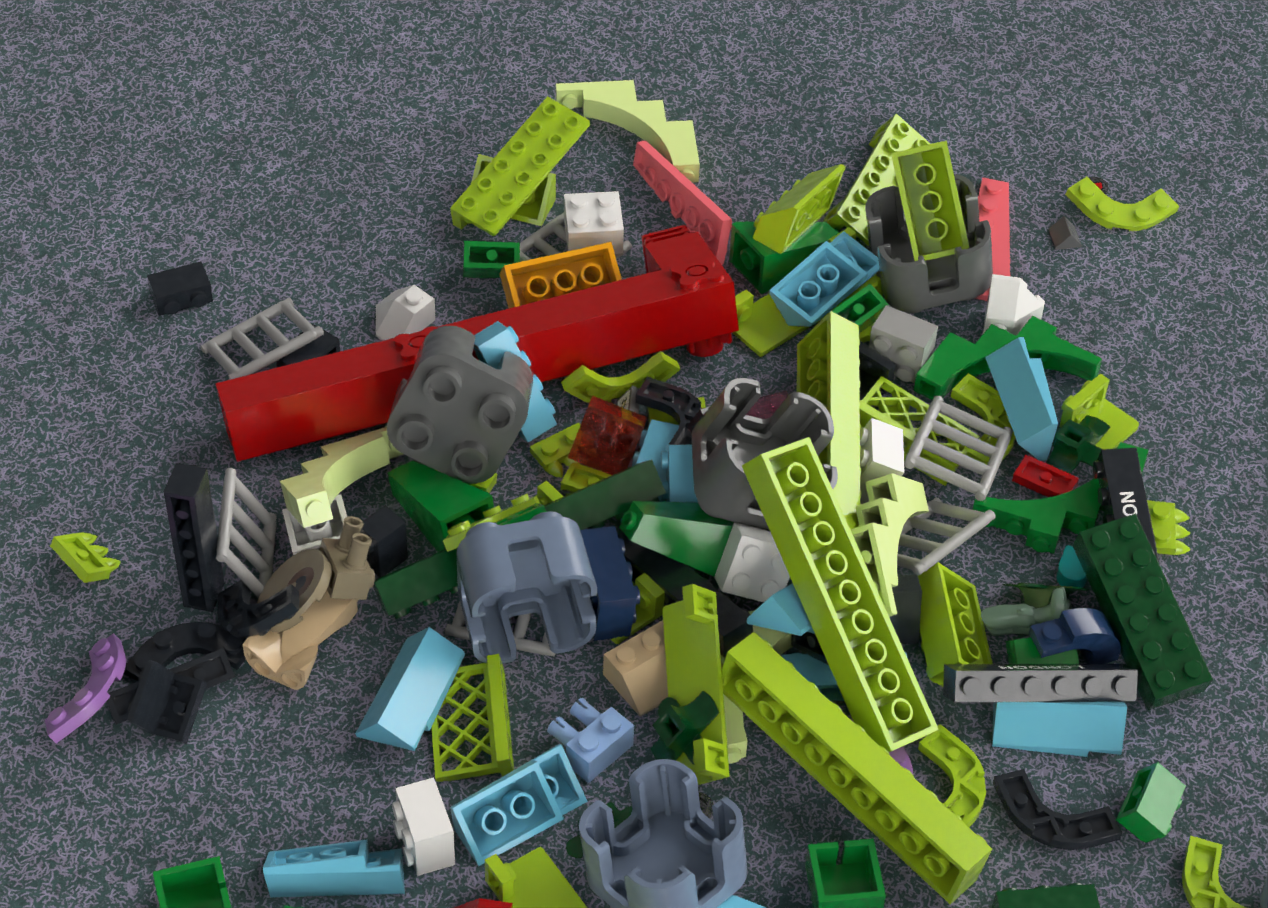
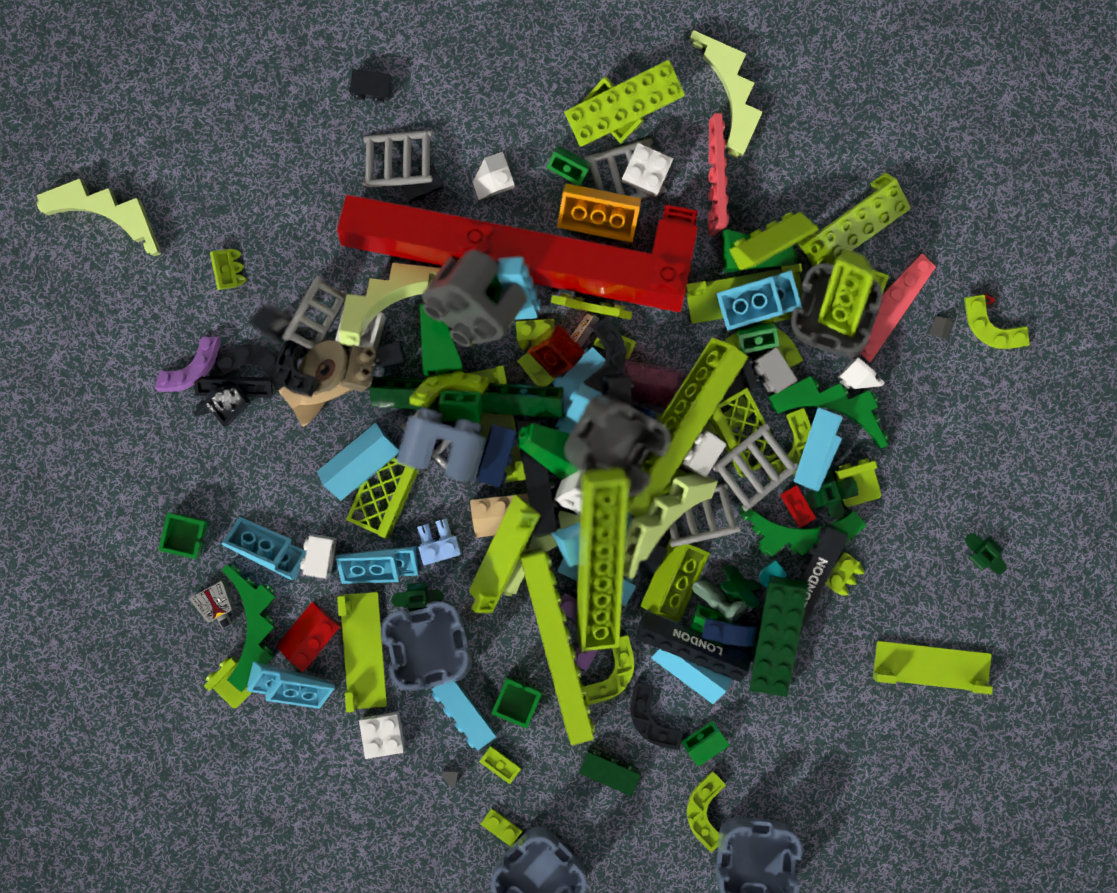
camera: 30 degrees right, 40 degrees up
dark green piece [651,691,719,765] -> none

